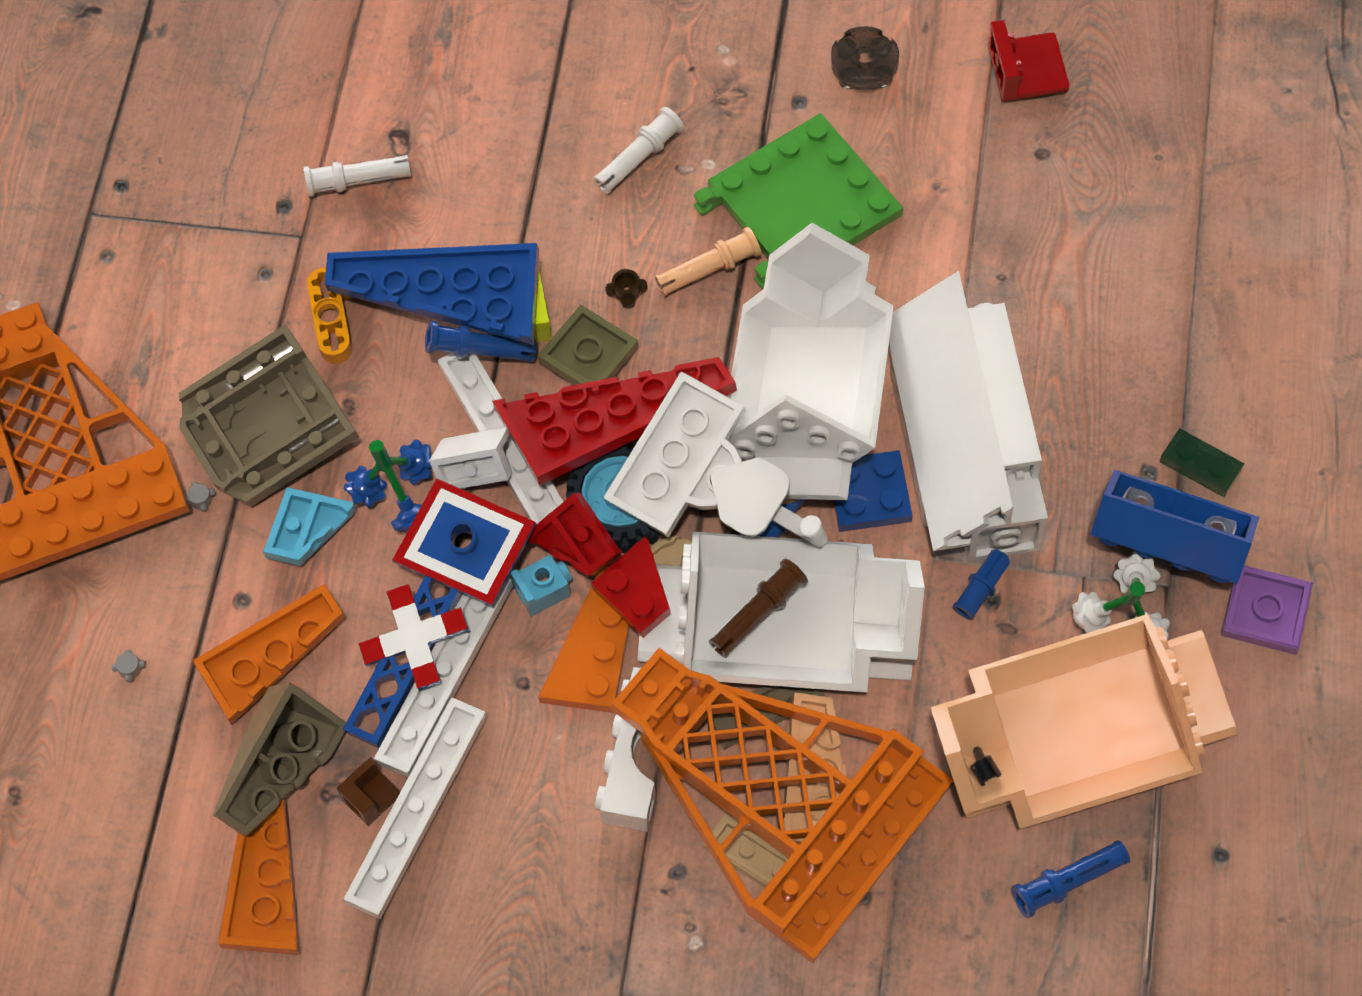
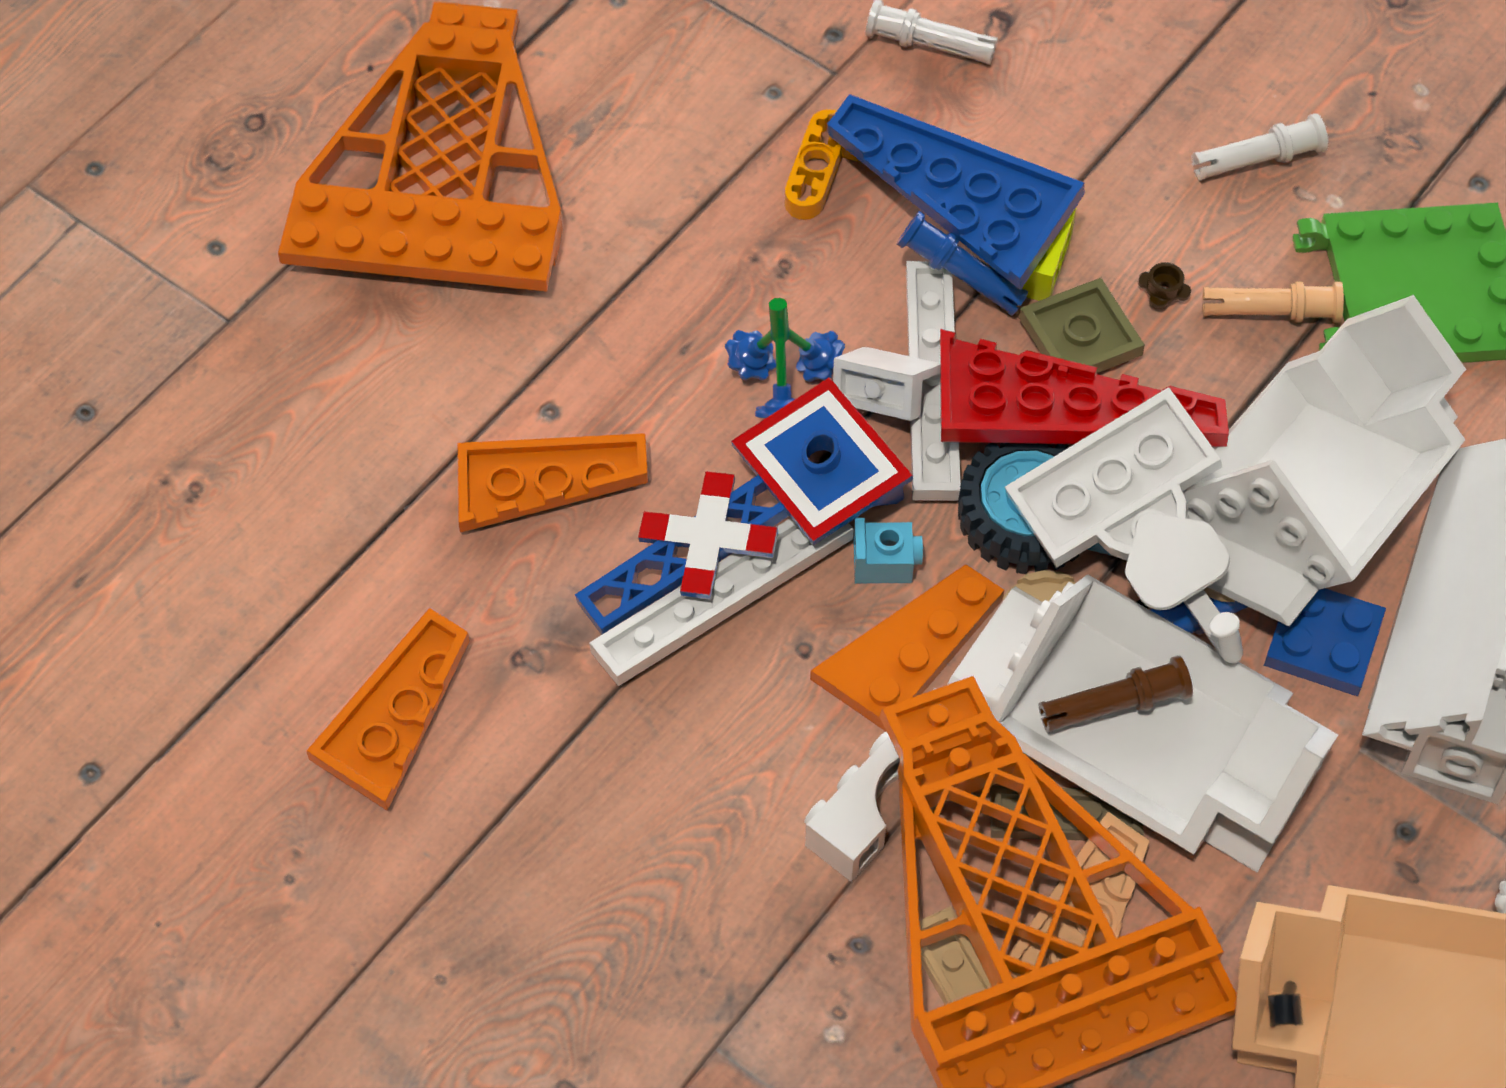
camera: 25 degrees right, 5 degrees down
light grey piece [112,650,145,682] -> none
dark tan wedge [179,324,359,507] -> none
light grey piece [185,482,216,512] -> none
dark tan wedge [213,682,346,836] -> none
medium azure wing [263,487,356,566] -> none
reddish brown panel [337,757,400,826] -> none
white plate [343,697,487,919] -> none
red wing [527,492,622,576] -> none
red wing [591,537,671,638] -> none
blue axle [952,549,1010,620] -> none

